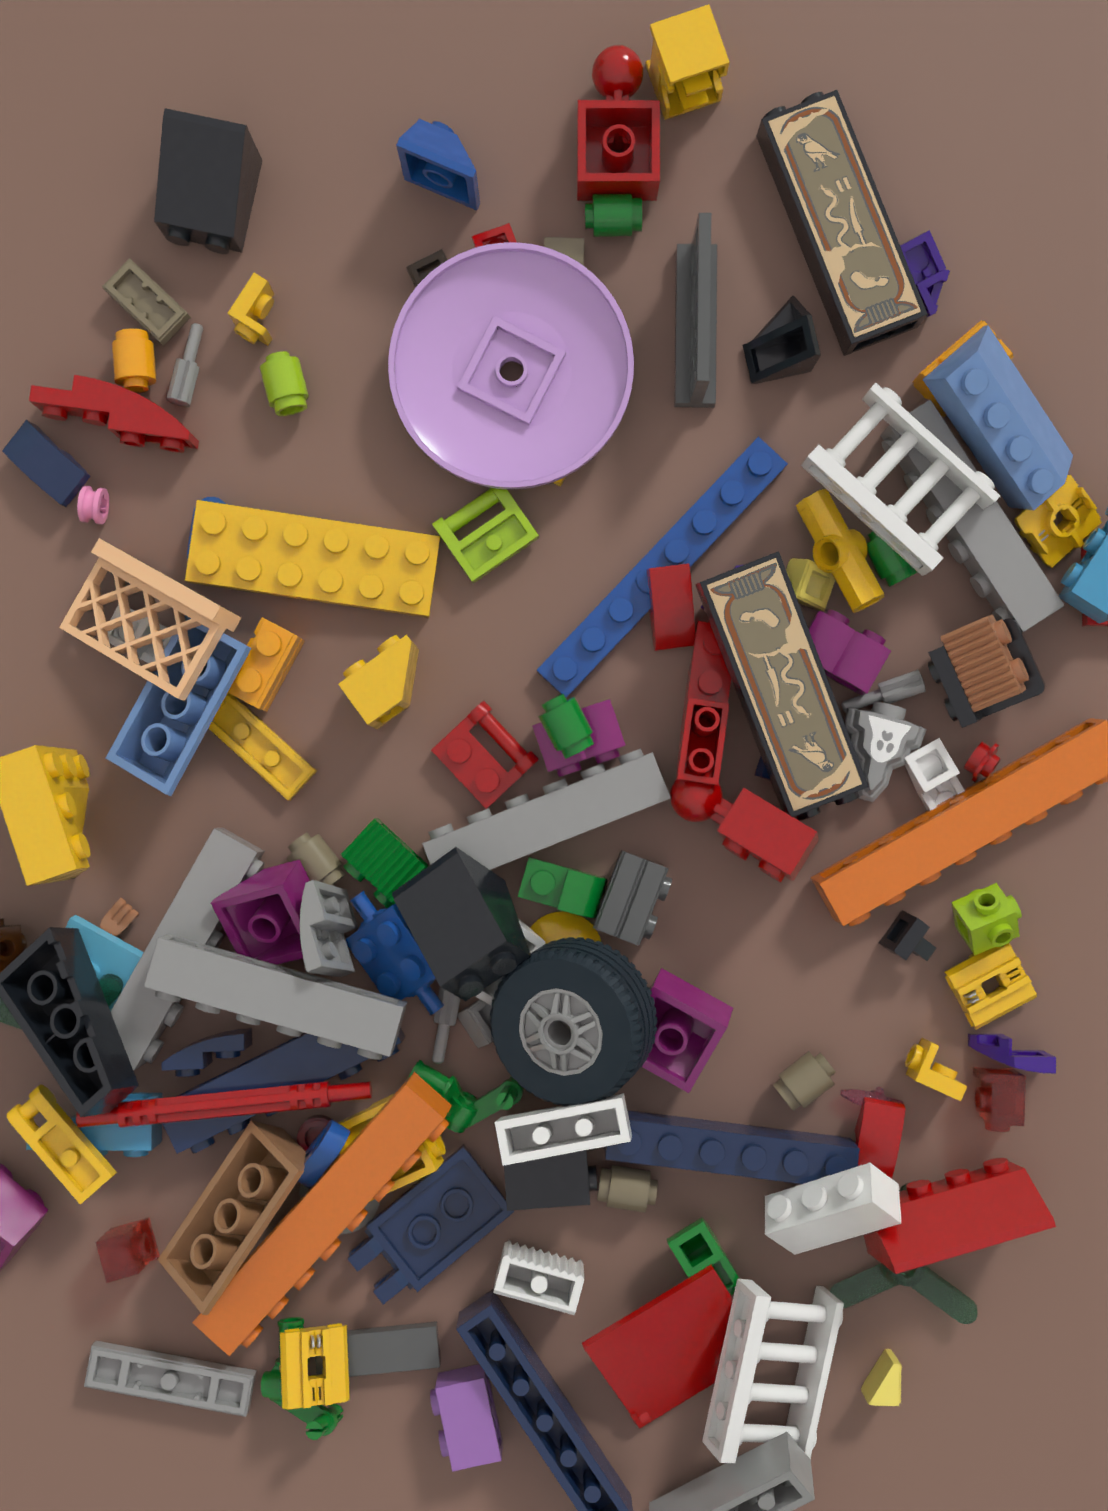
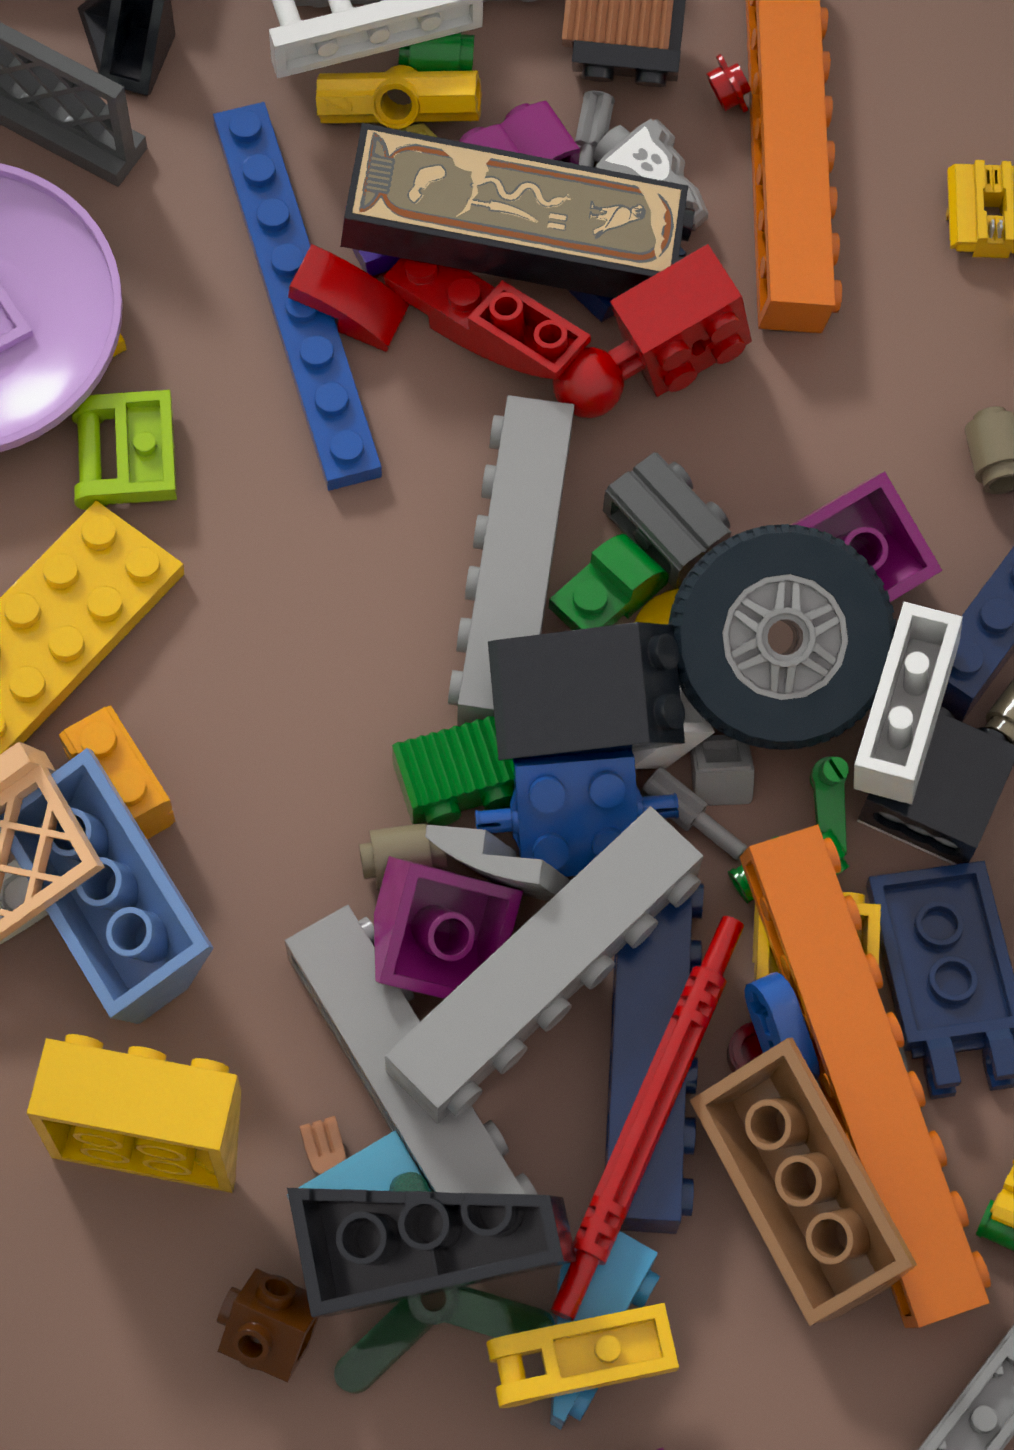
camera: 65 degrees left, 20 degrees down
clear red brick [96,1217,160,1283] -> none
dark blue slope [161,1028,252,1077] -> none
yellow tile [208,693,317,801] -> none
yellow slope [338,634,419,729] -> none
red plate [431,701,540,809] -> none
magenta brick [532,699,626,777] -> none
green brick [538,693,594,759] -> none
black tile [879,910,936,961] -> none
white slope [905,738,965,811] -> none
lime brick [951,883,1022,956] -> none

